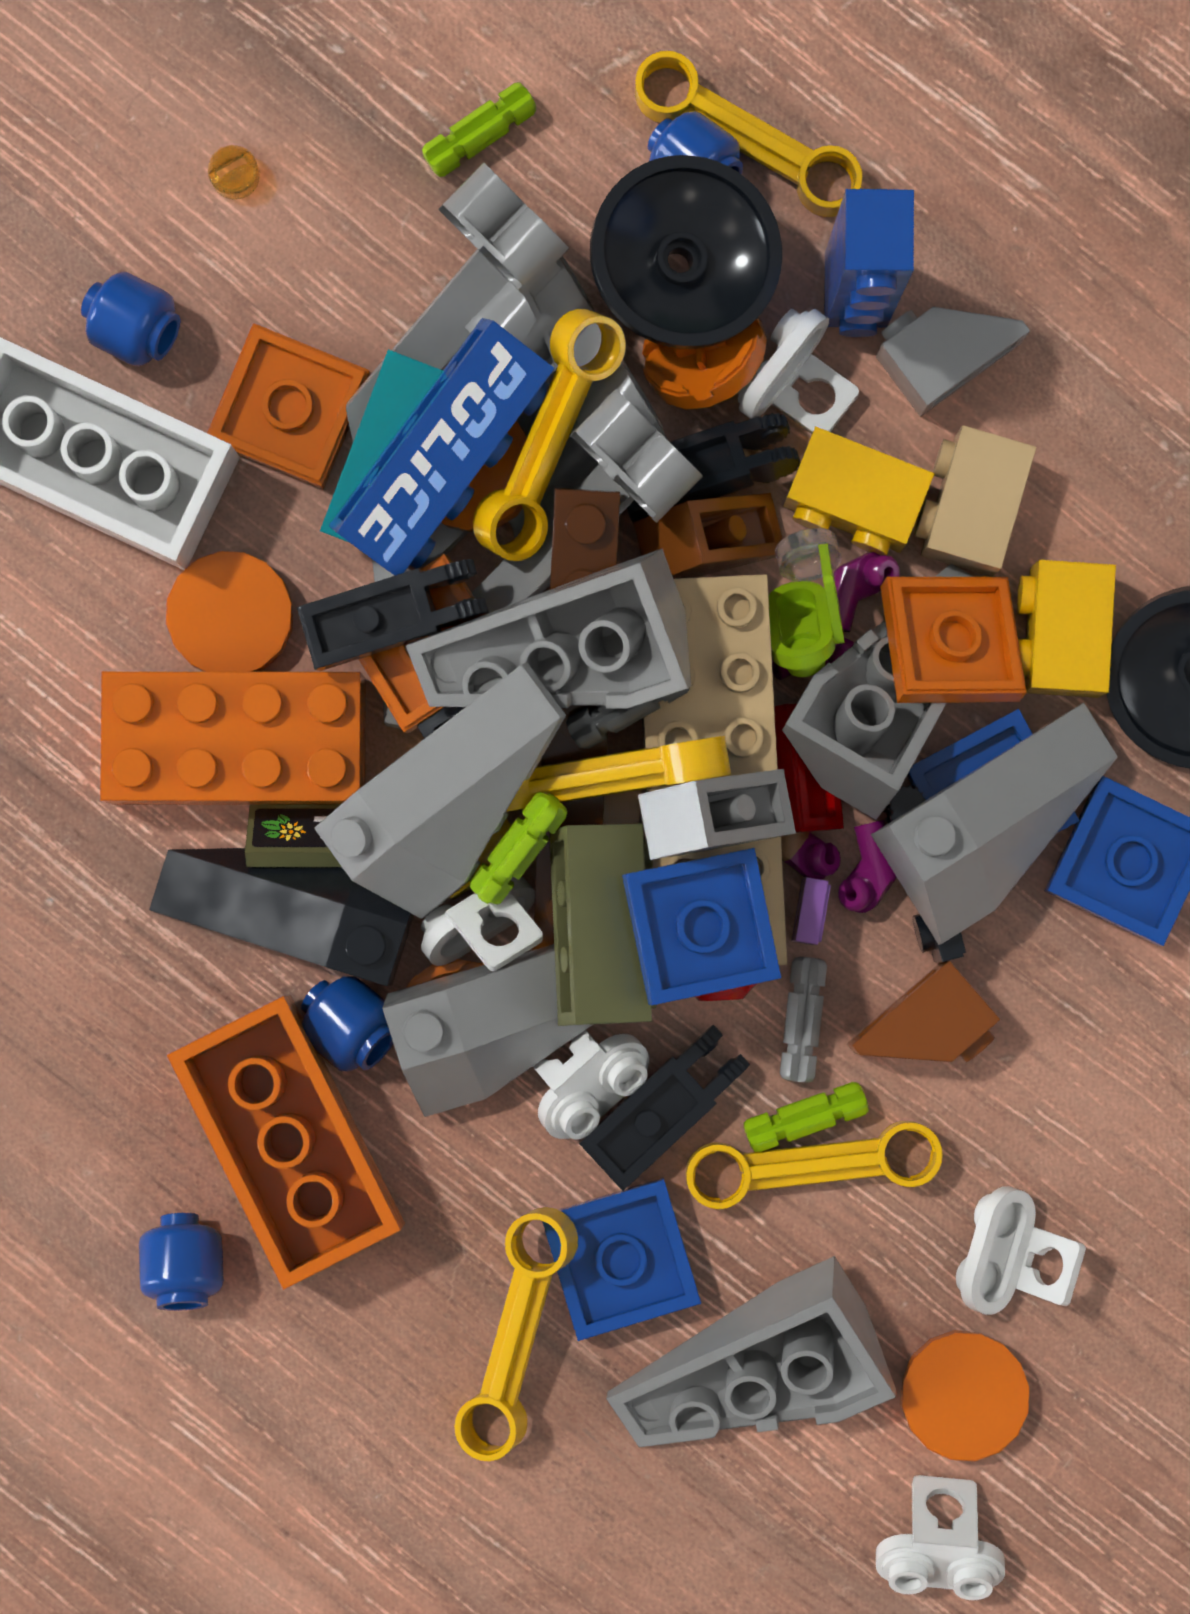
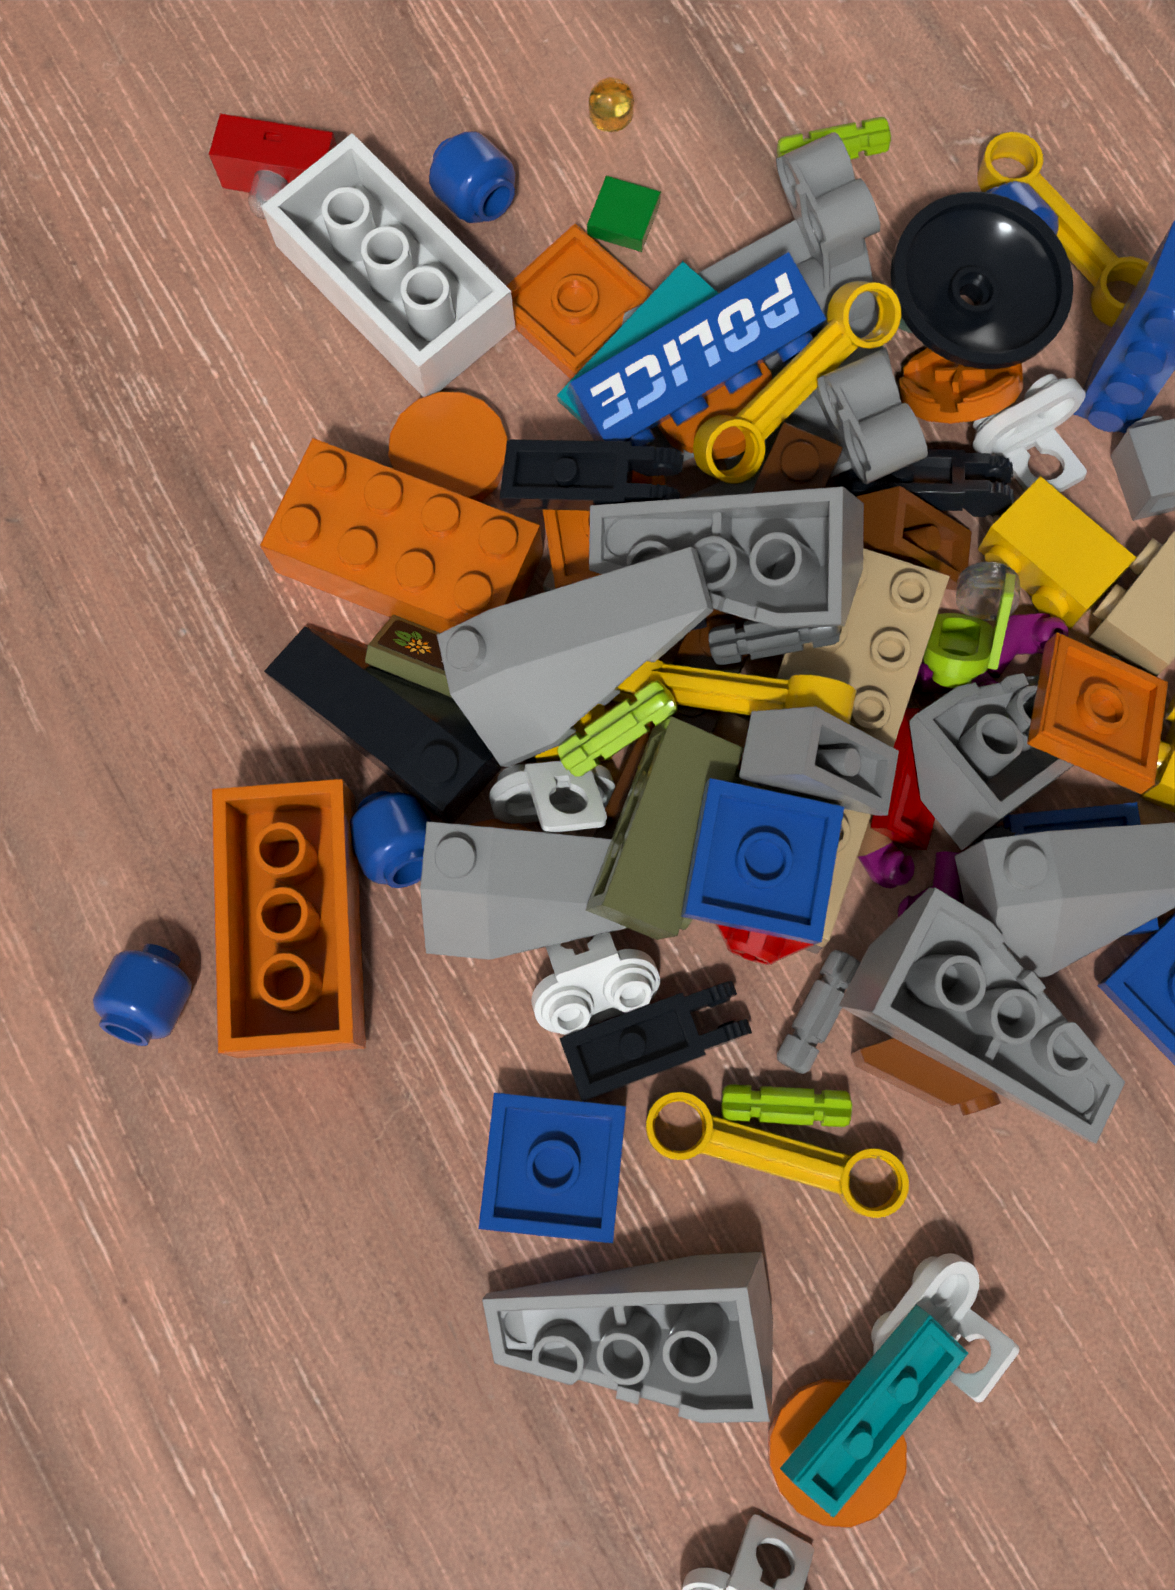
camera: 30 degrees right, 10 degrees down
yellow piece [454,1207,578,1461] -> none
medium lavender tile [791,877,831,945] -> none
none -> green tile [587,176,661,252]
none -> teal tile [780,1304,969,1518]
none -> light grey wedge [839,888,1125,1144]

